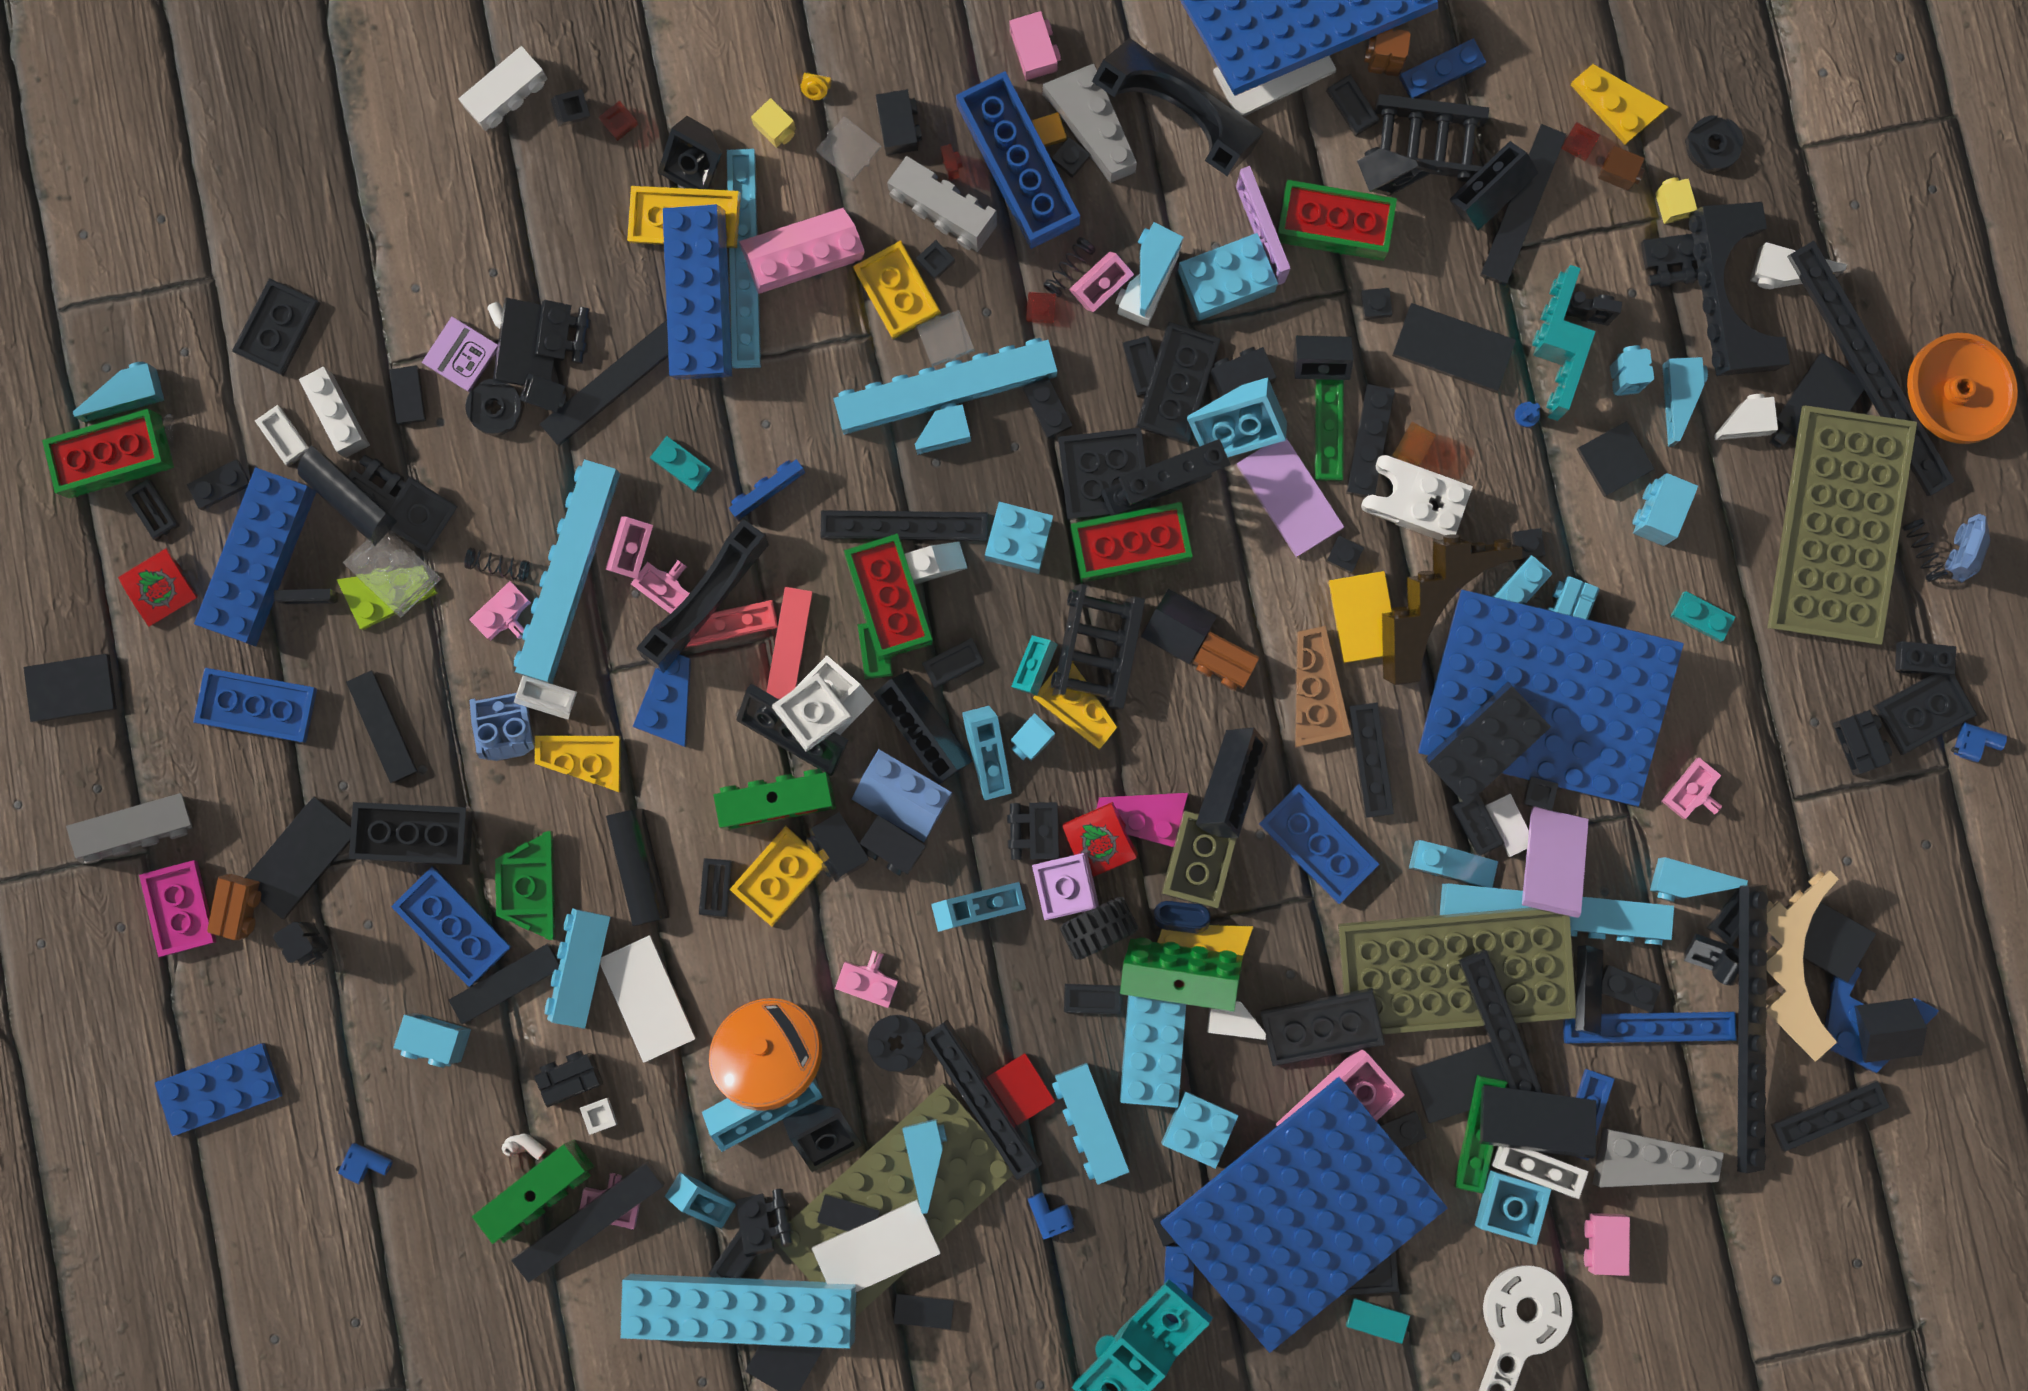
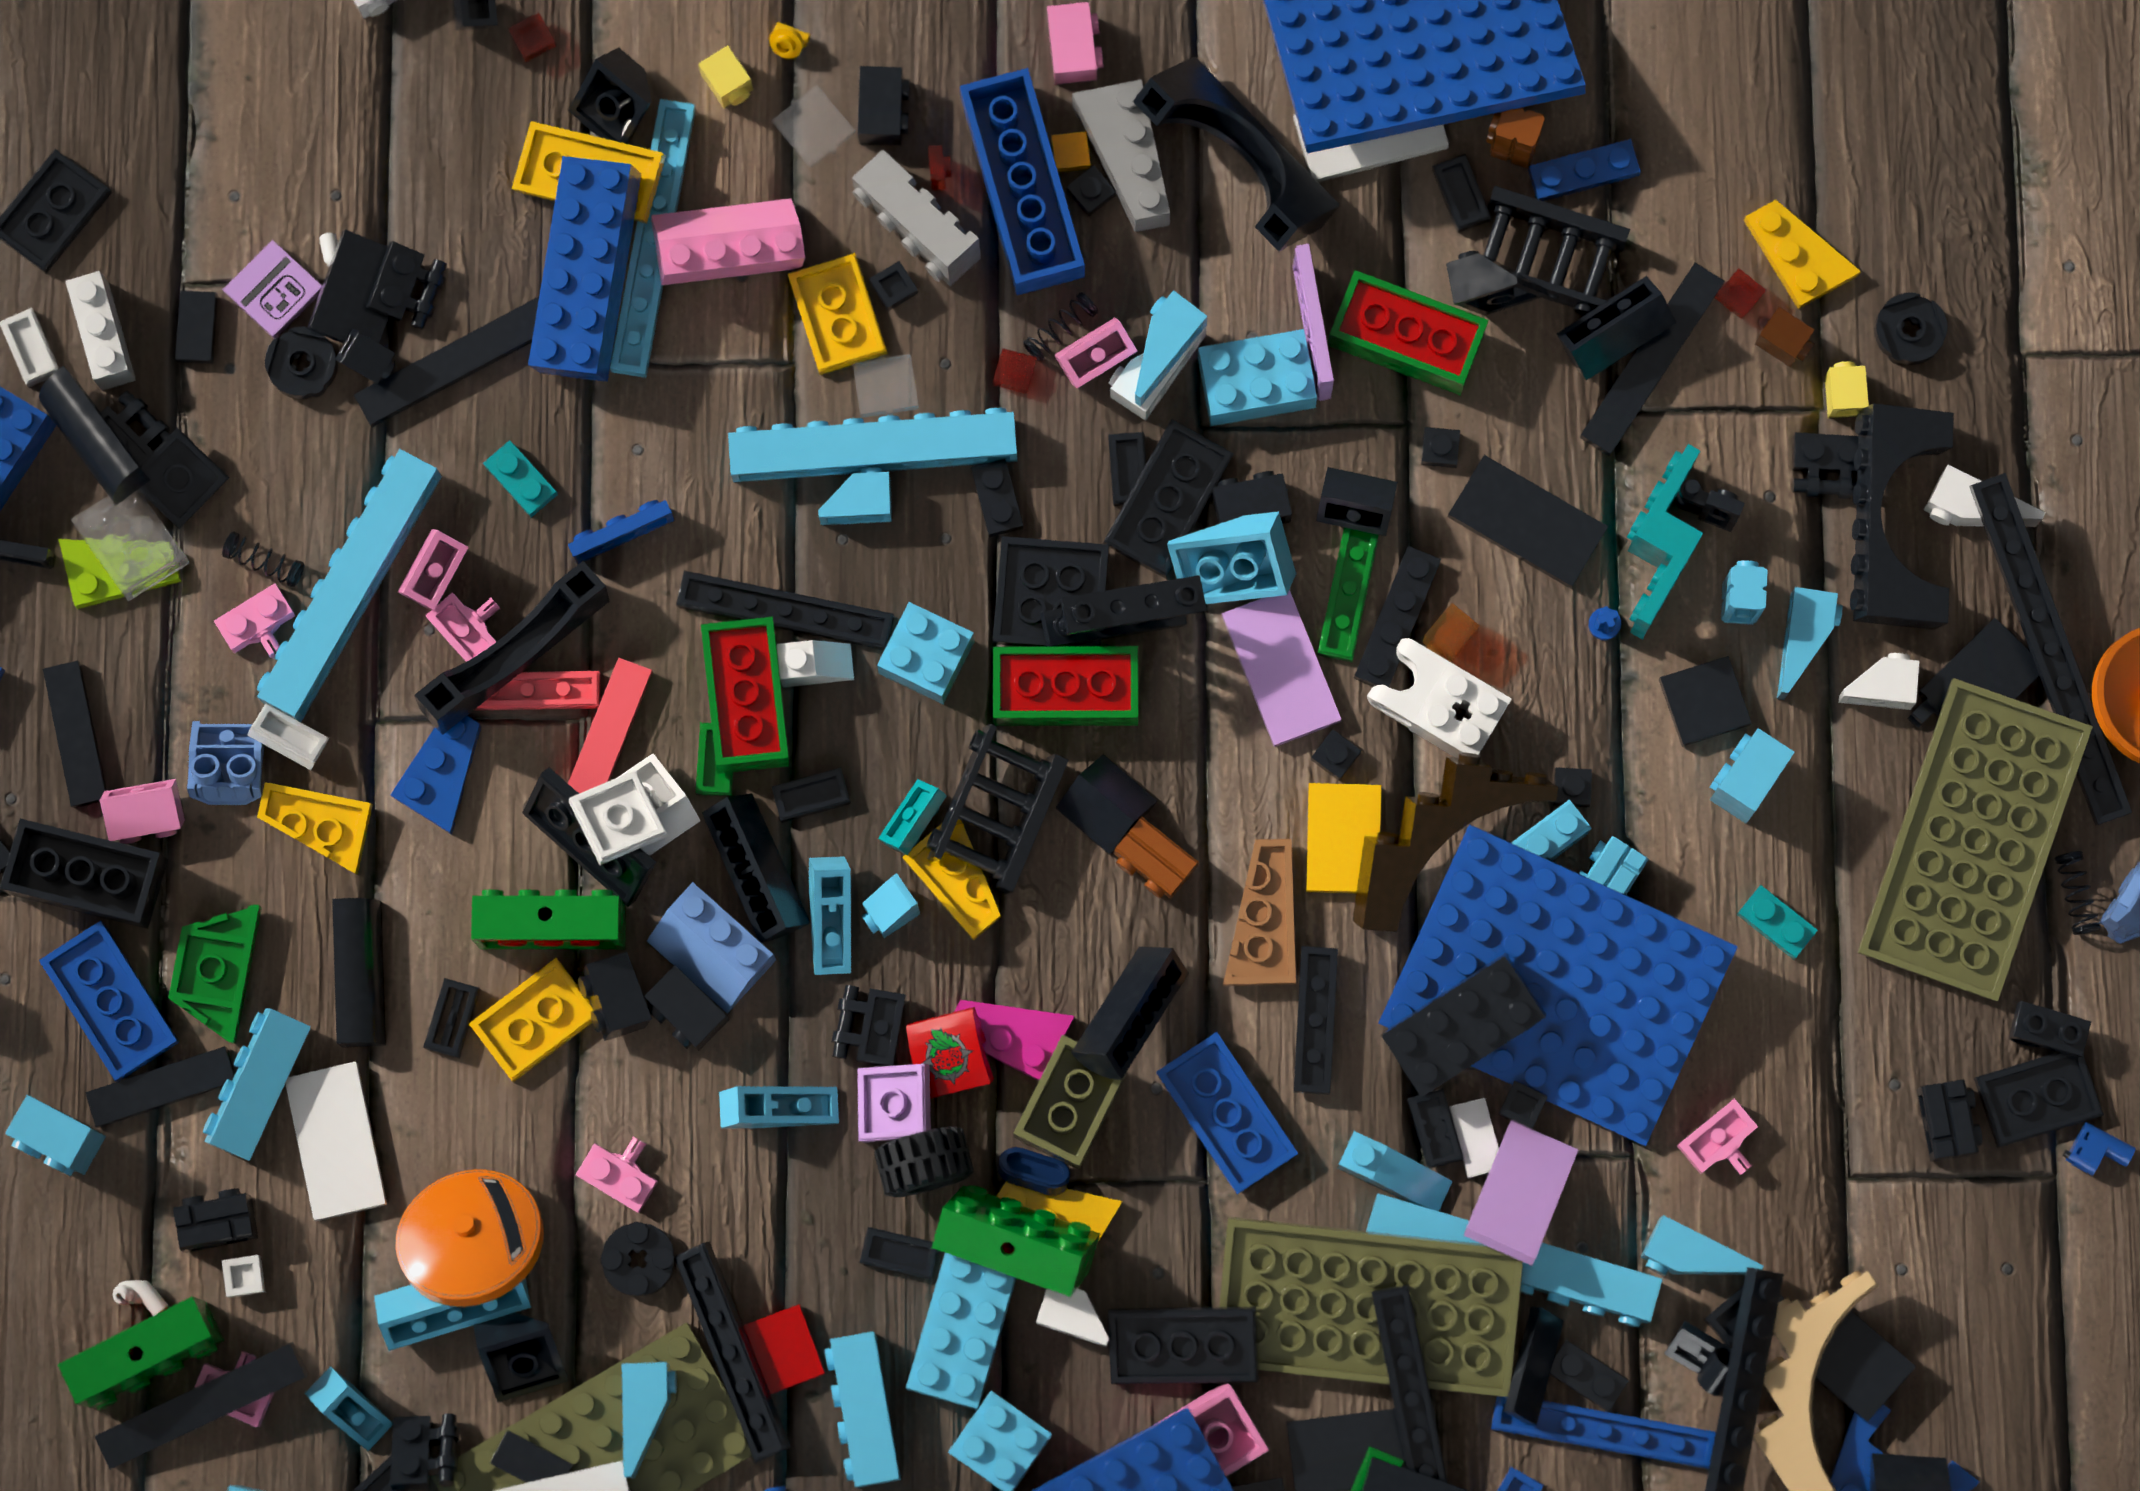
camera: 10 degrees right, 5 degrees down
none -> bright pink brick [100,779,185,844]

